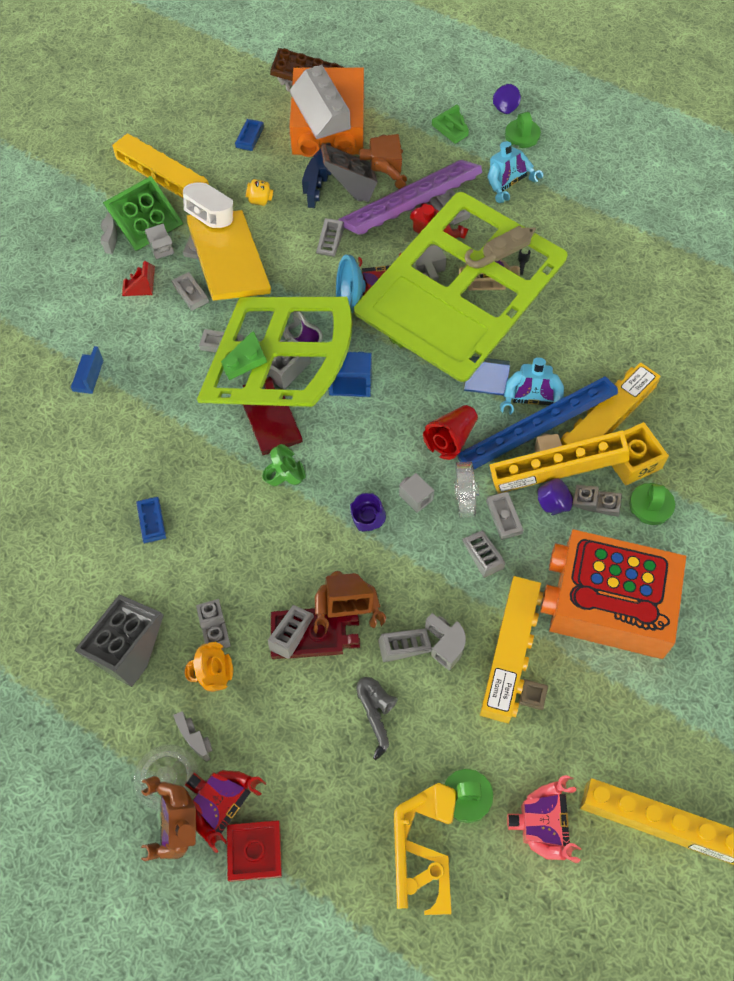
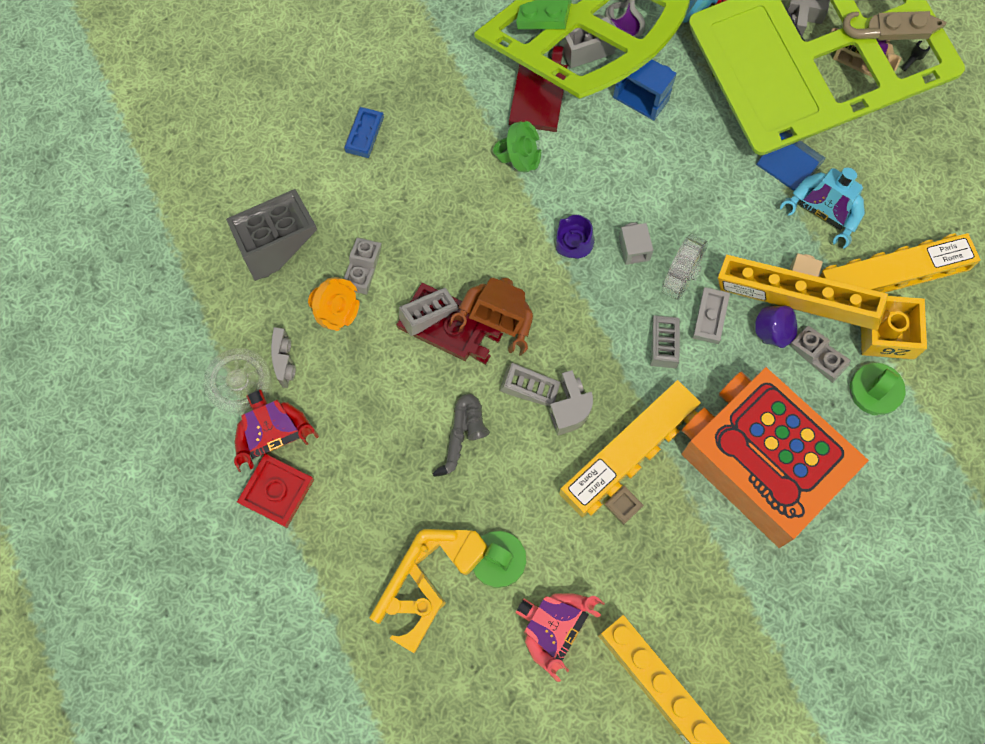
camera: 30 degrees right, 10 degrees up
dark orange torso [141,776,196,861] -> none
red cone [423,405,478,460] -> none
blue plate [457,376,618,473] -> none

